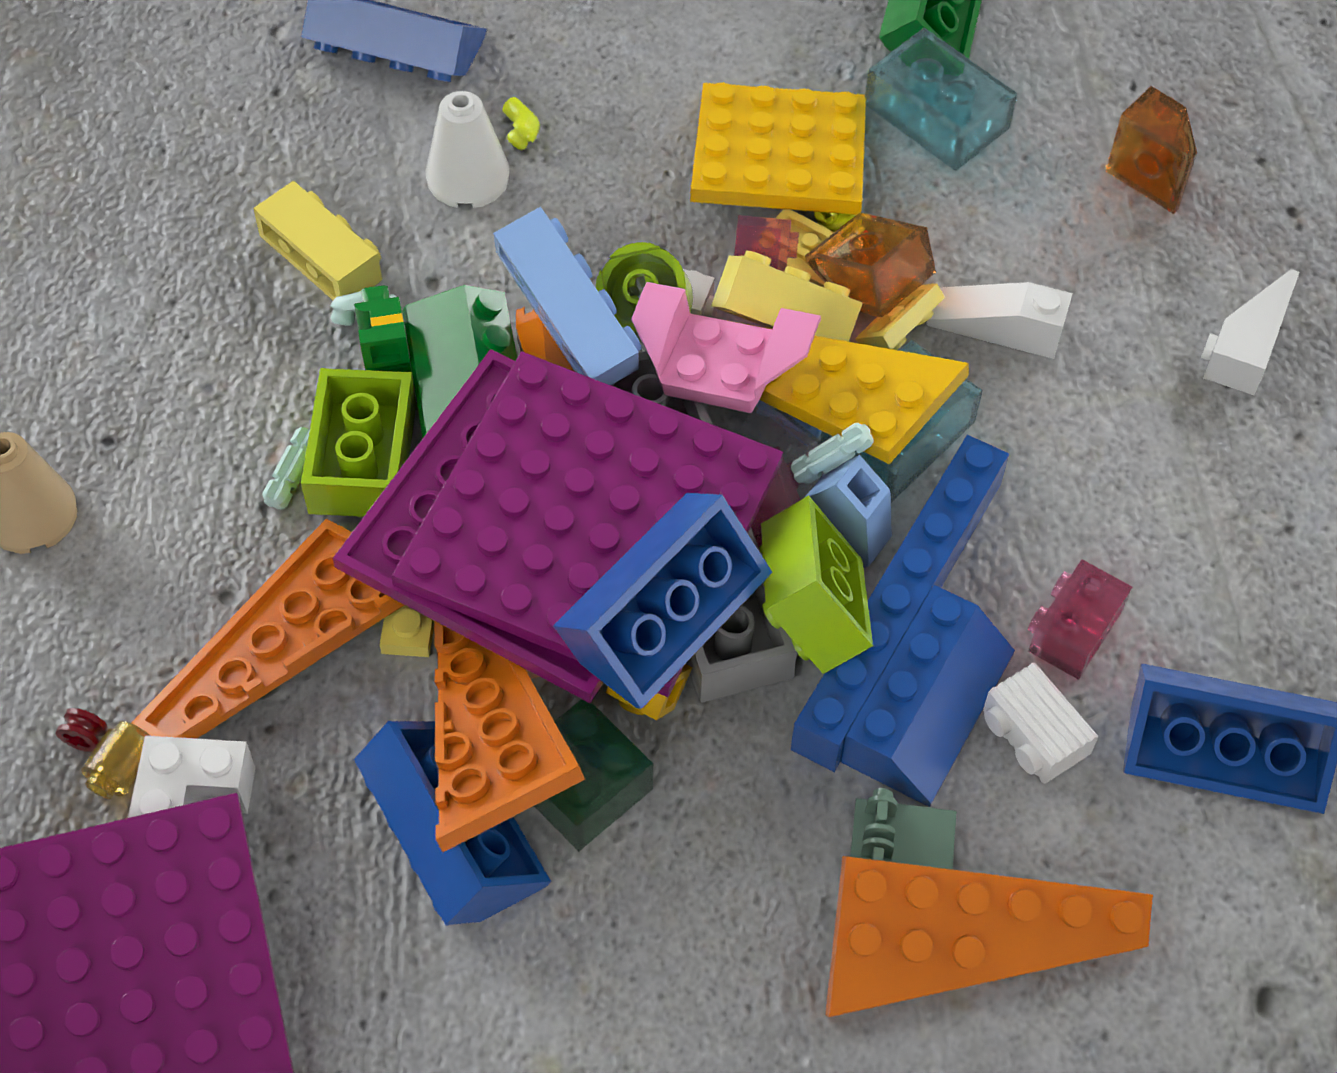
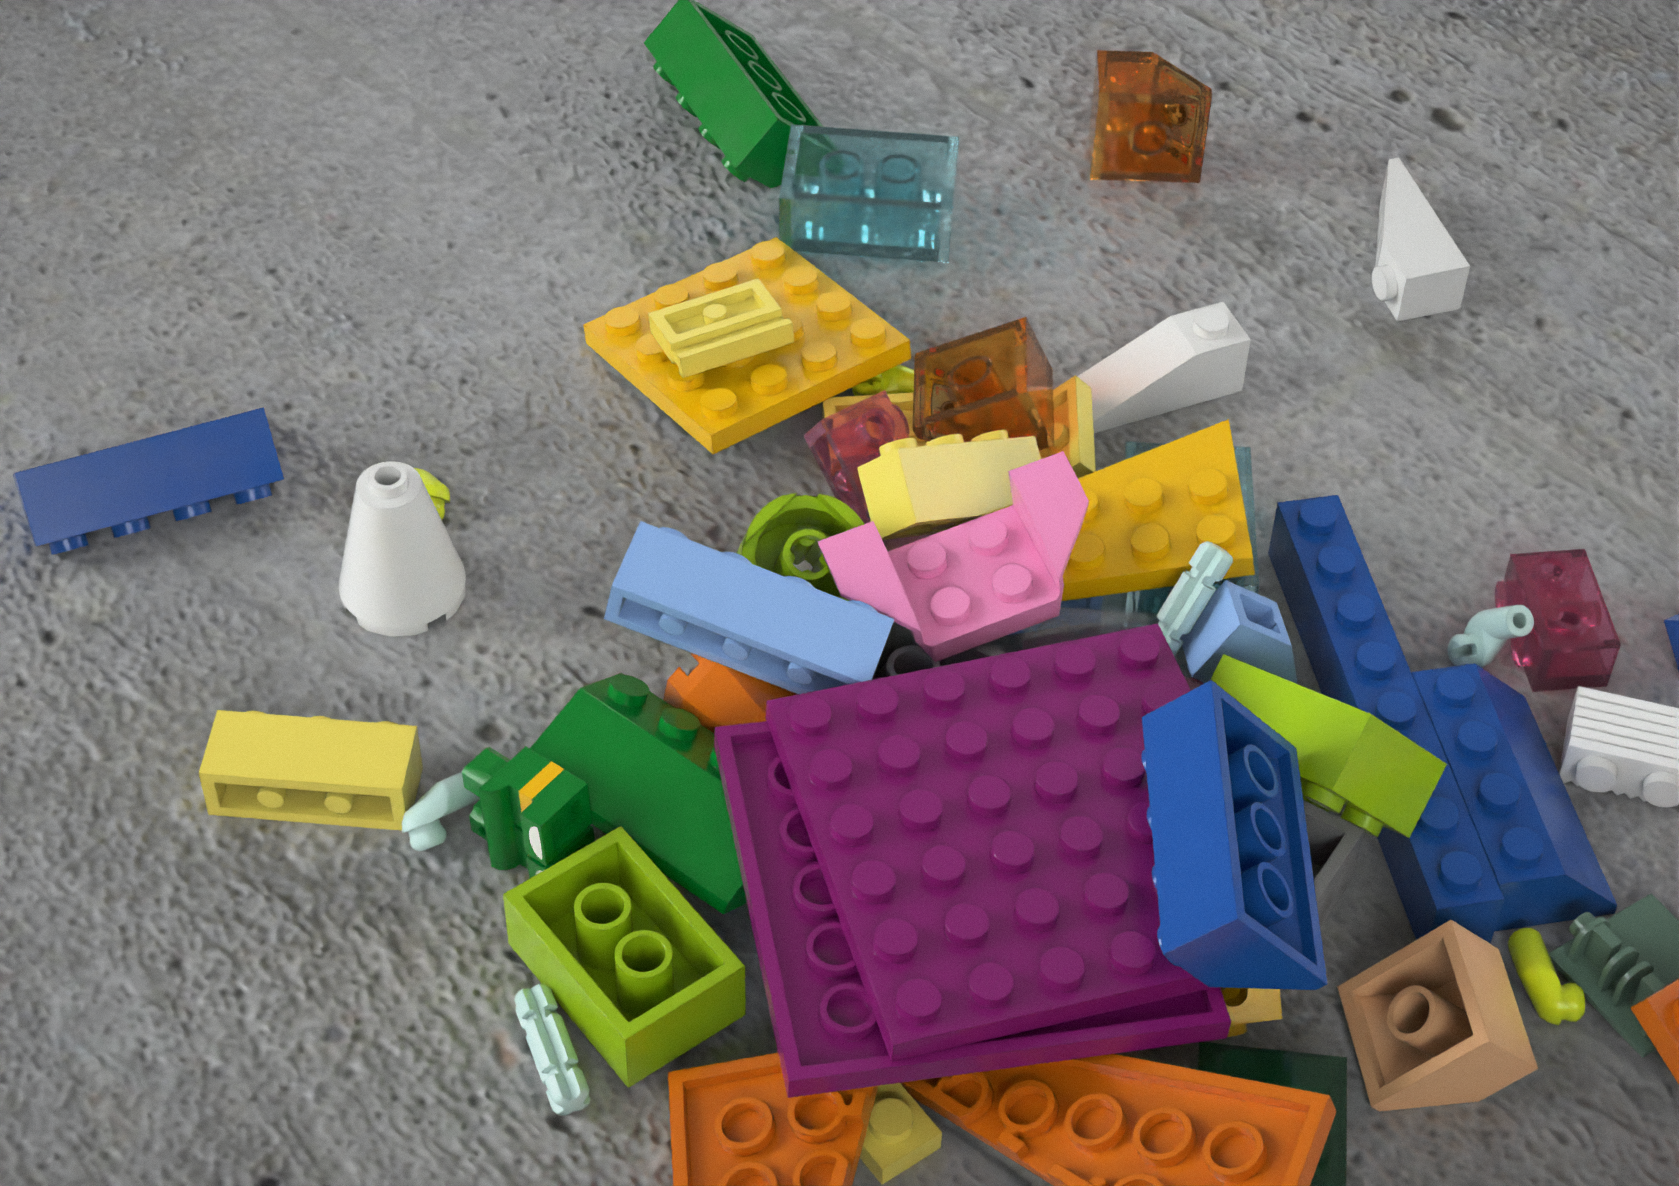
camera: 40 degrees left, 10 degrees down
none -> light yellow plate [648,279,794,378]
none -> light nougat slope [1337,920,1538,1112]
none -> light aqua arm [1447,605,1534,668]
none -> neon yellow arm [1508,928,1585,1025]

